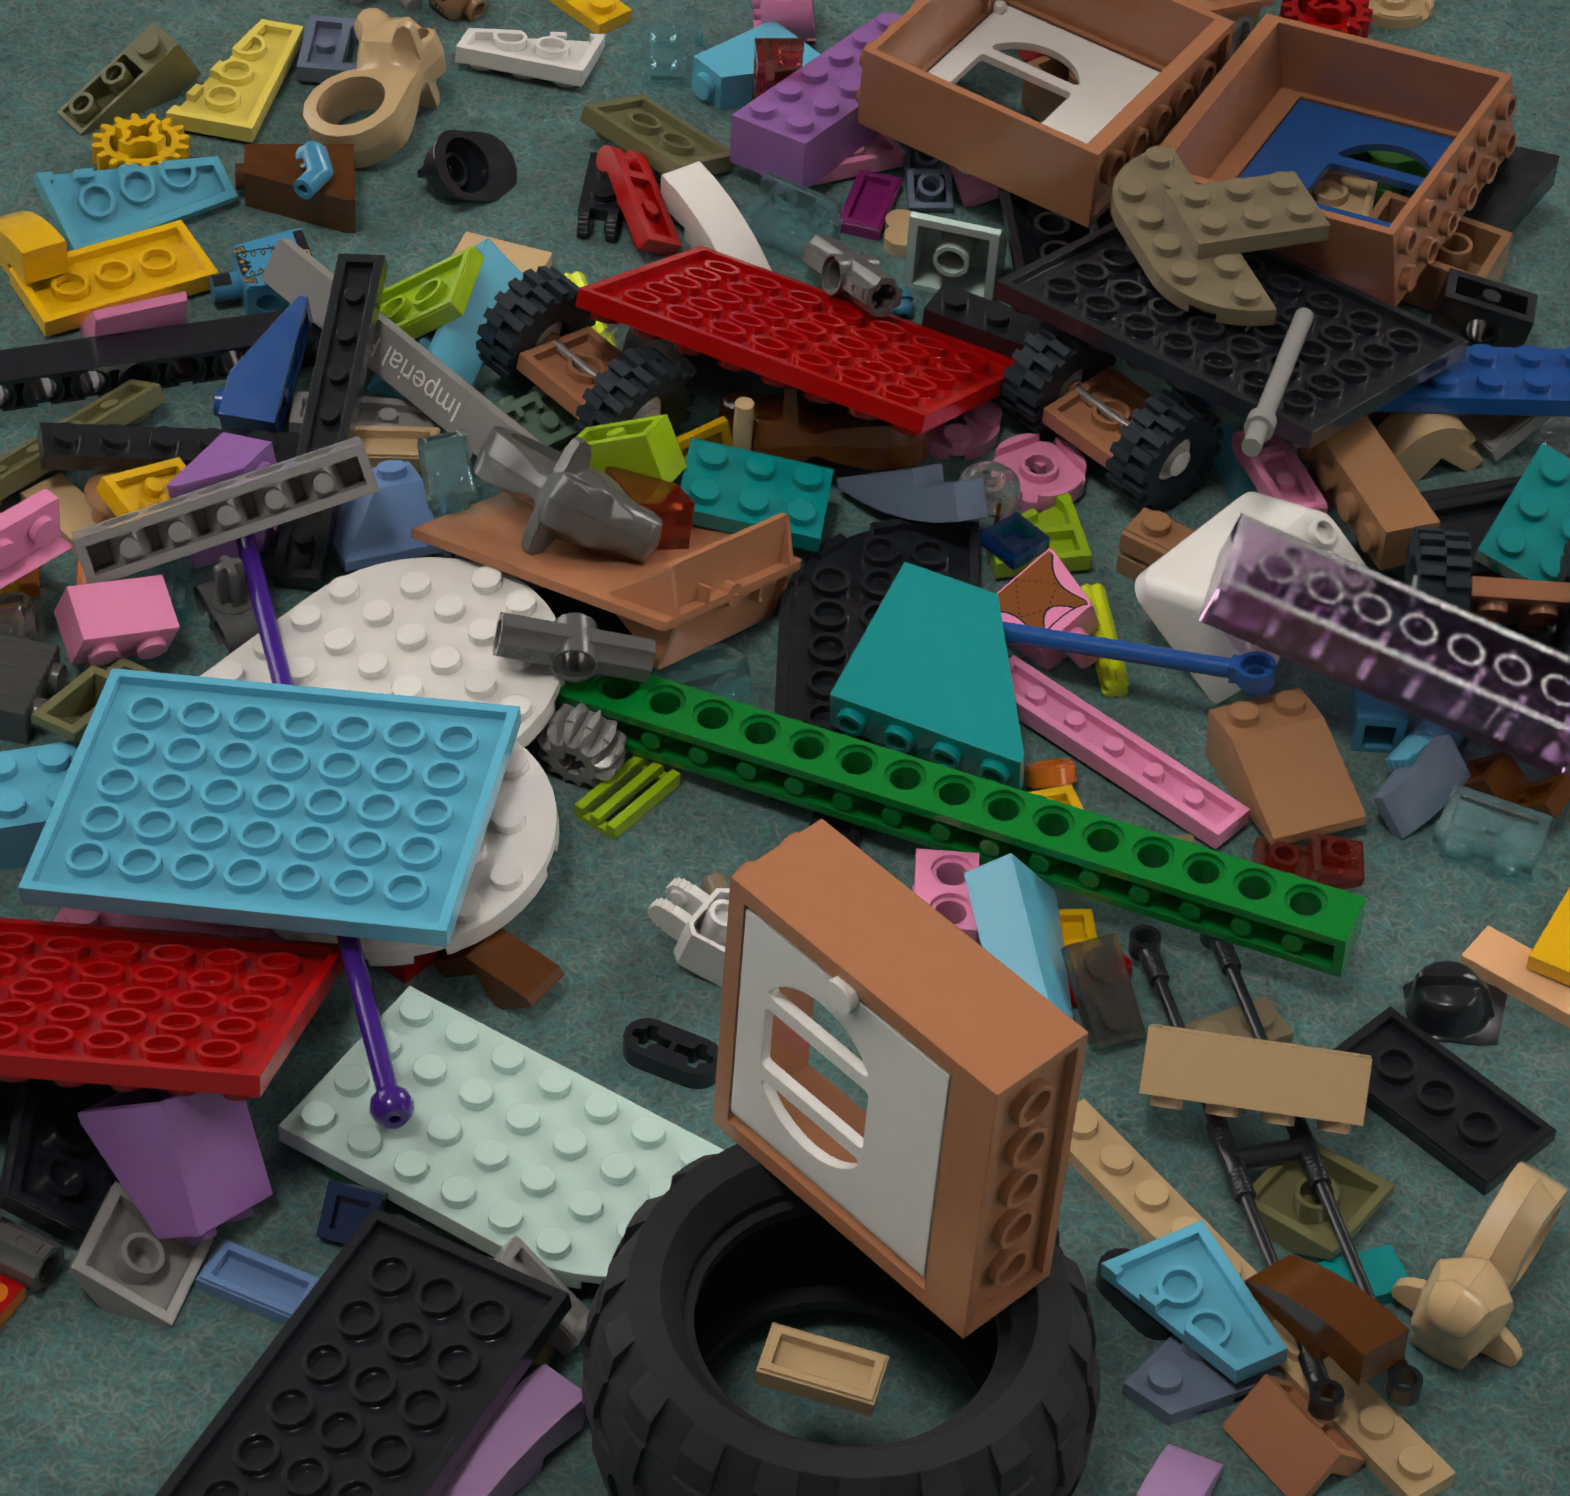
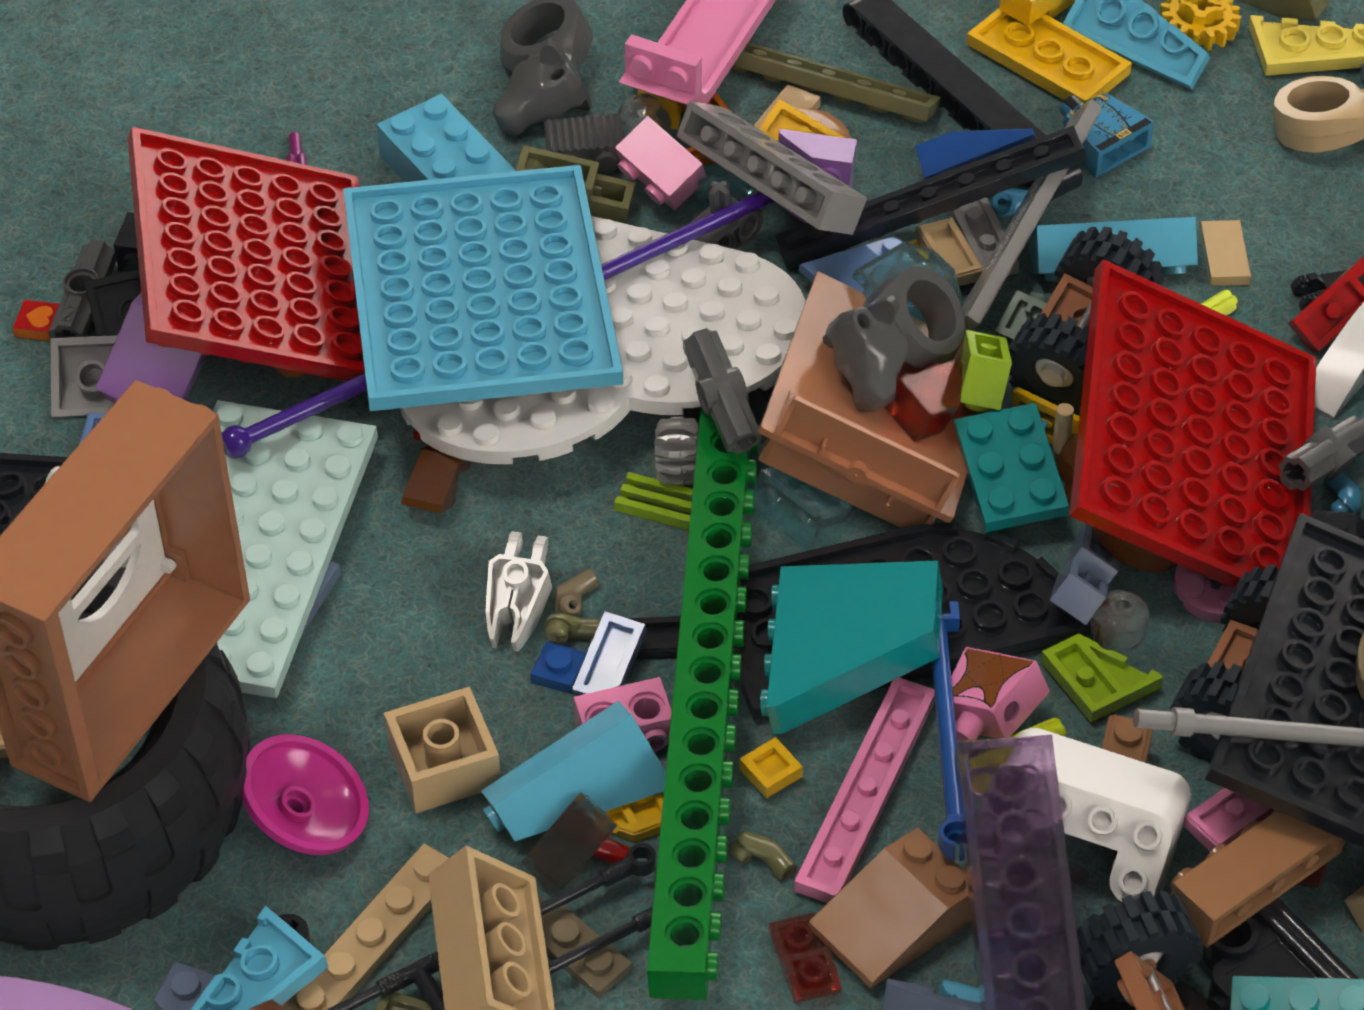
camera: 75 degrees right, 5 degrees up
black plate [37,422,300,472] -> none
bright pink slope [79,291,188,338] -> none
reddish brown slope [235,144,356,233] -> none
dark azure arm [293,141,334,199] -> none
lime tile [379,246,485,339] -> none
black piece [417,129,517,202] -> none
black beam [622,1018,718,1089] -> none
tile [980,512,1050,570] -> none
bright pink plate [990,433,1086,513] -> none
orange tile [1024,758,1077,788] -> none

